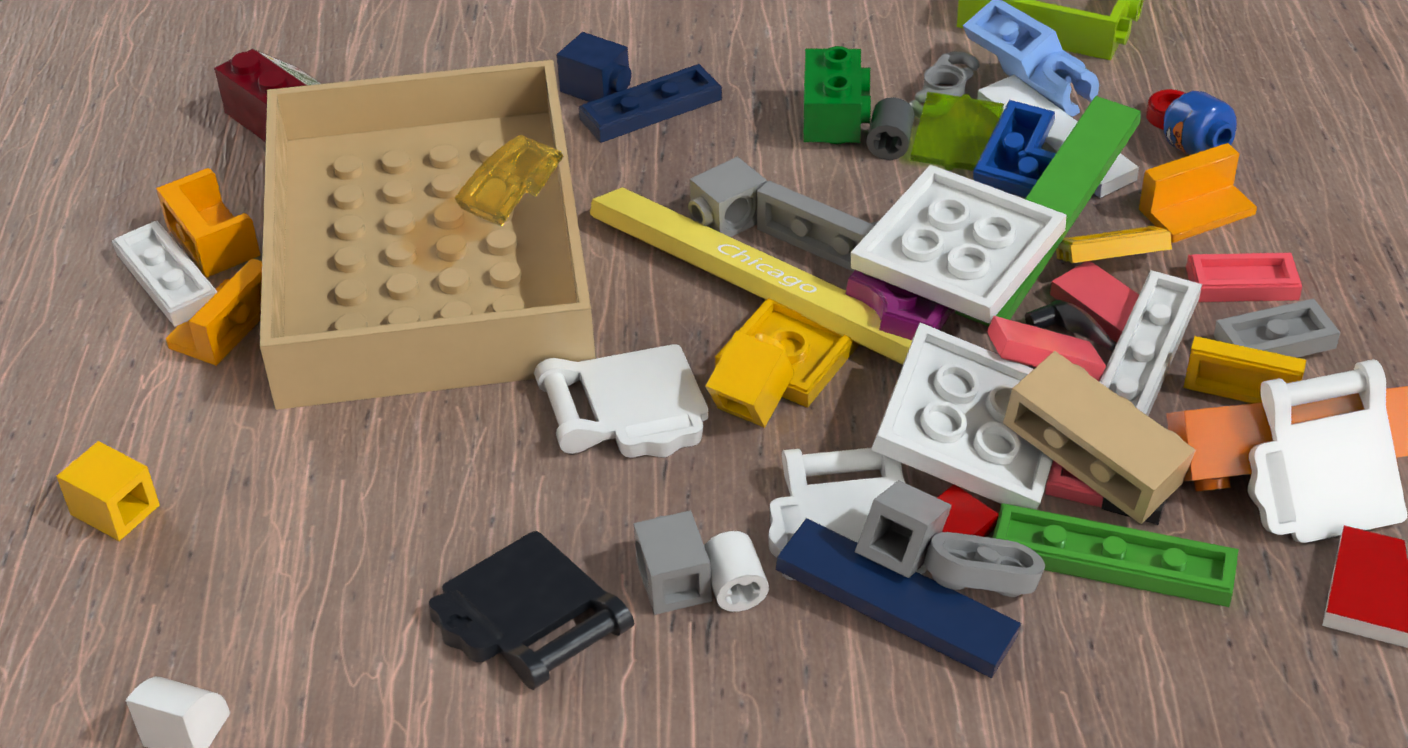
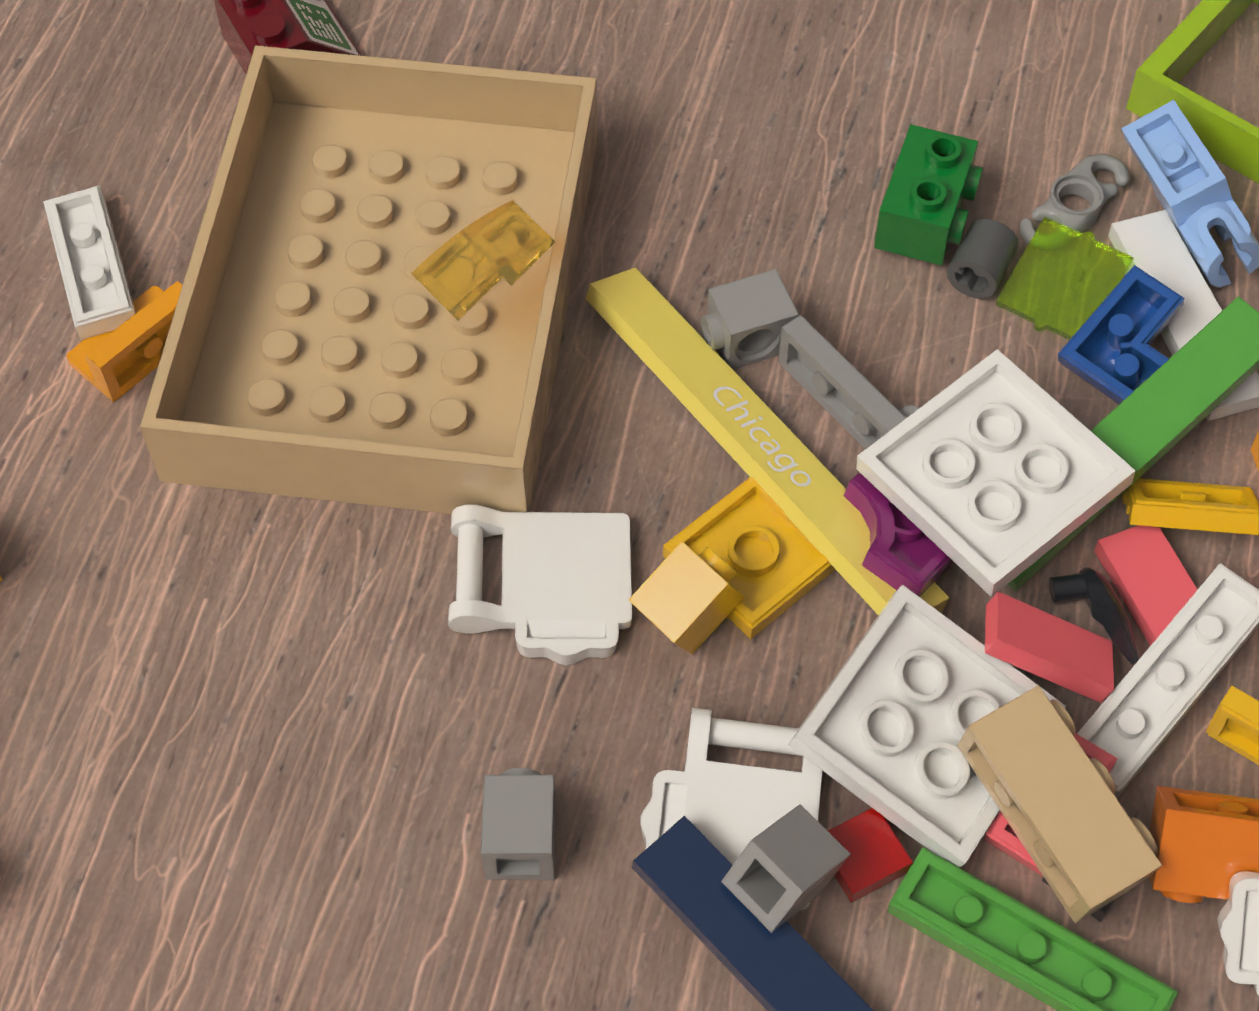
camera: 15 degrees right, 15 degrees up
light orange panel [156,168,261,278] -> none
black piece [429,531,634,690] -> none
dark blue brick [557,32,632,102] -> none
dark blue tile [578,64,722,143] -> none
white gear [704,531,769,612] -> none
light grey plate [924,532,1045,597] -> none

